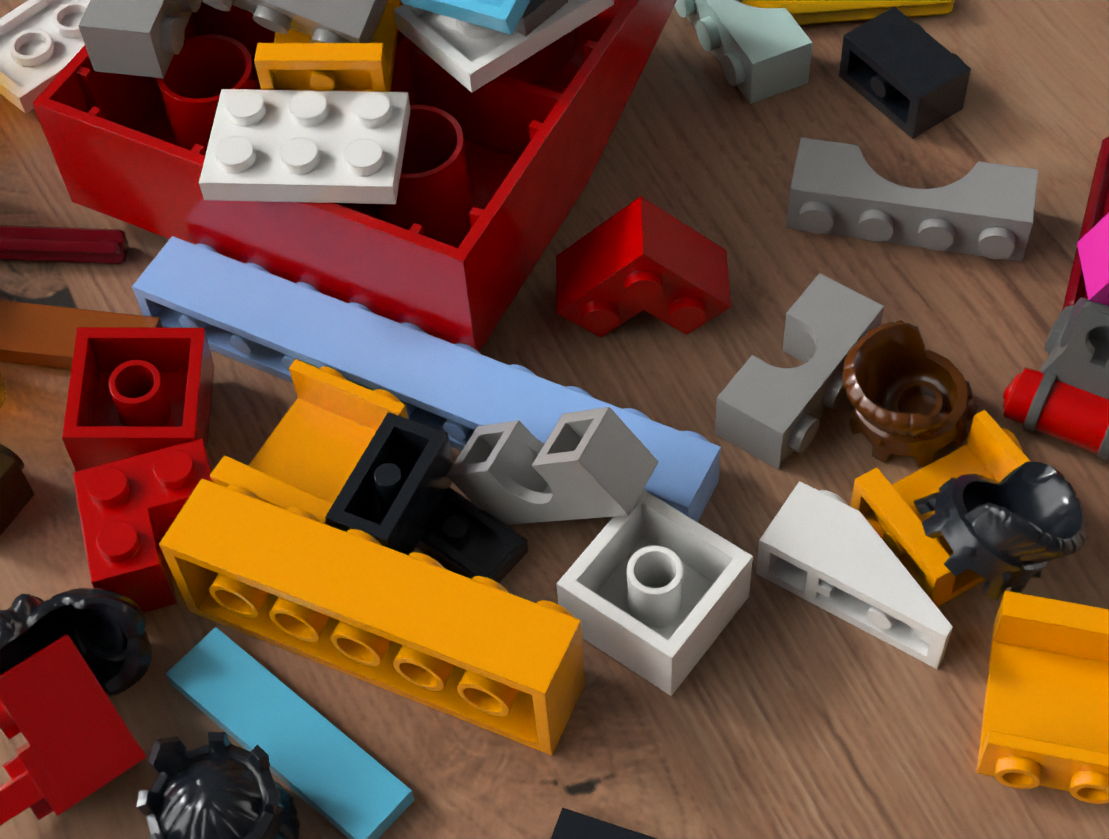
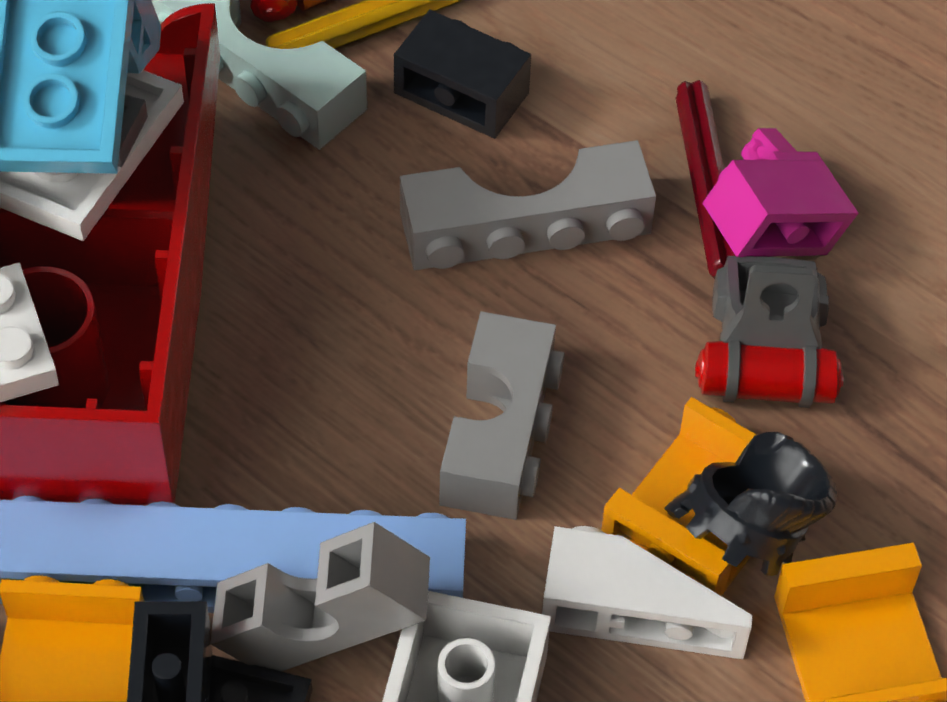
camera: 30 degrees left, 0 degrees up
red brick [556,196,731,337] -> none
reddish brown hair [842,320,978,468] -> none

